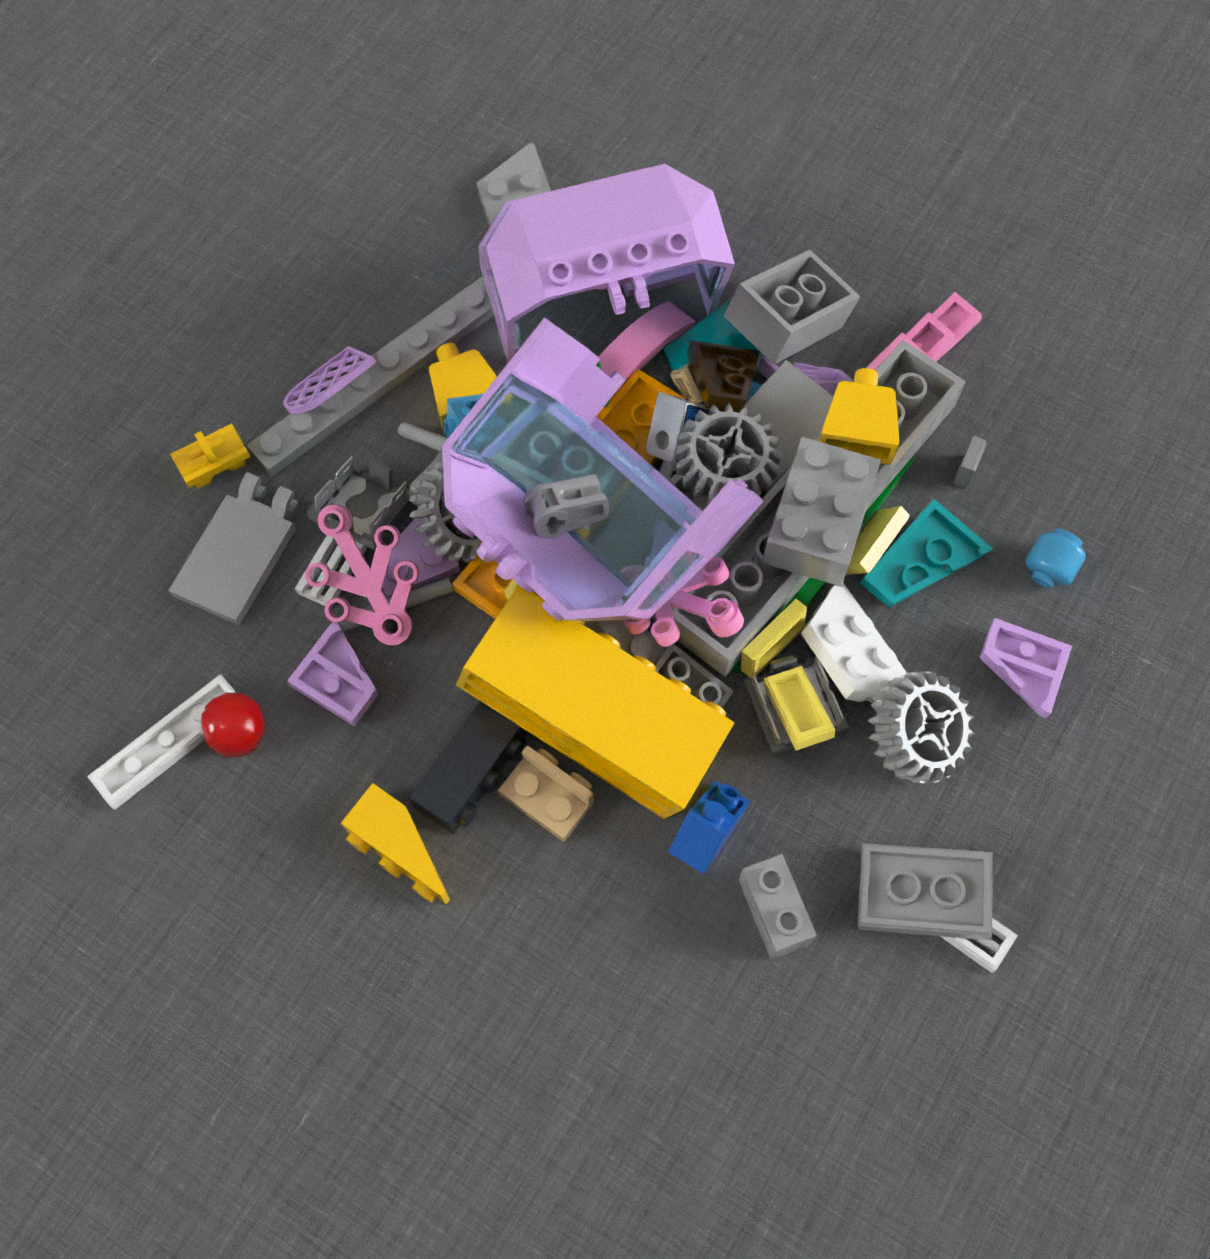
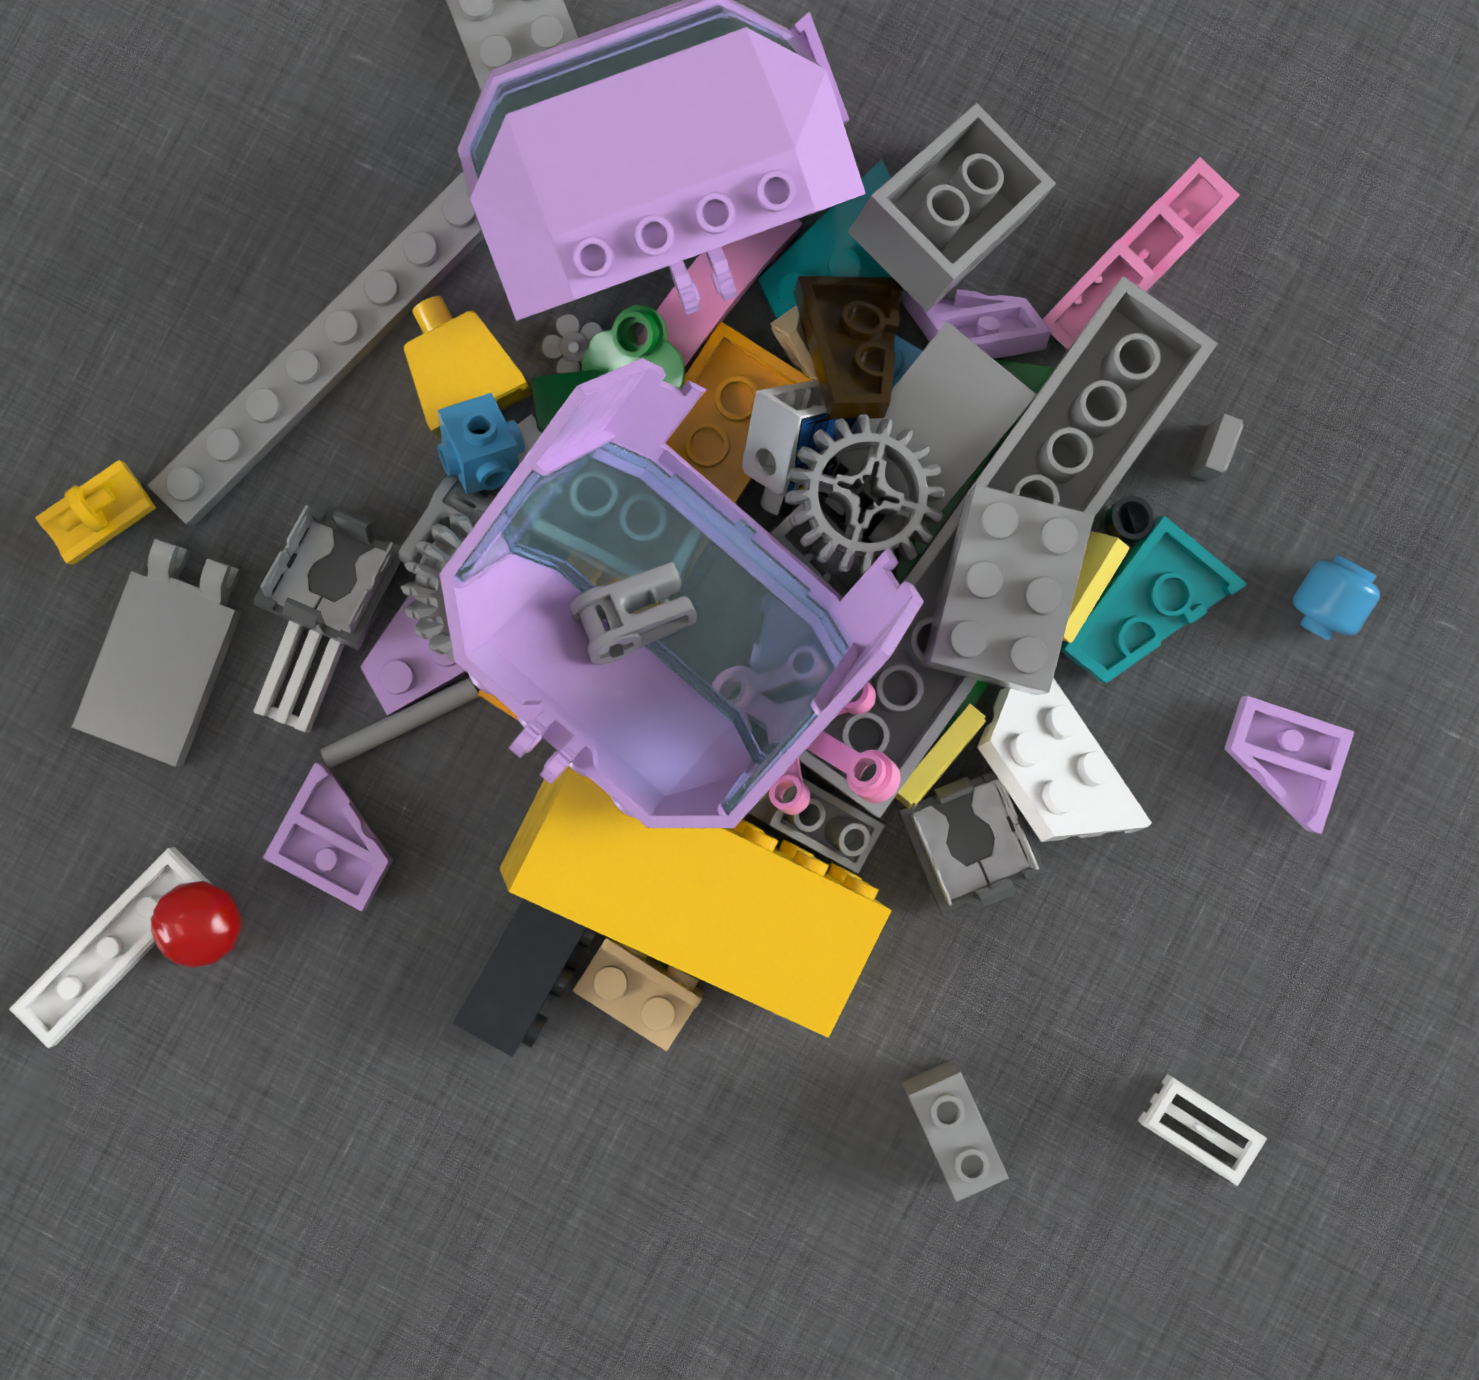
camera: 10 degrees left, 20 degrees up
lavender window [283,346,376,415] -> none
bright pink plant [305,504,420,645] -> none
yellow slope [341,783,450,905] -> none
light grey bar [398,422,473,452] -> none
blue slope [668,780,751,874] -> none
light yellow tile [764,666,835,751] -> none
yellow torso [819,368,899,465] -> none
light grey tile [858,843,993,940] -> none
light grey gear [868,671,976,783] -> none
none -> black hinge [1104,496,1154,543]

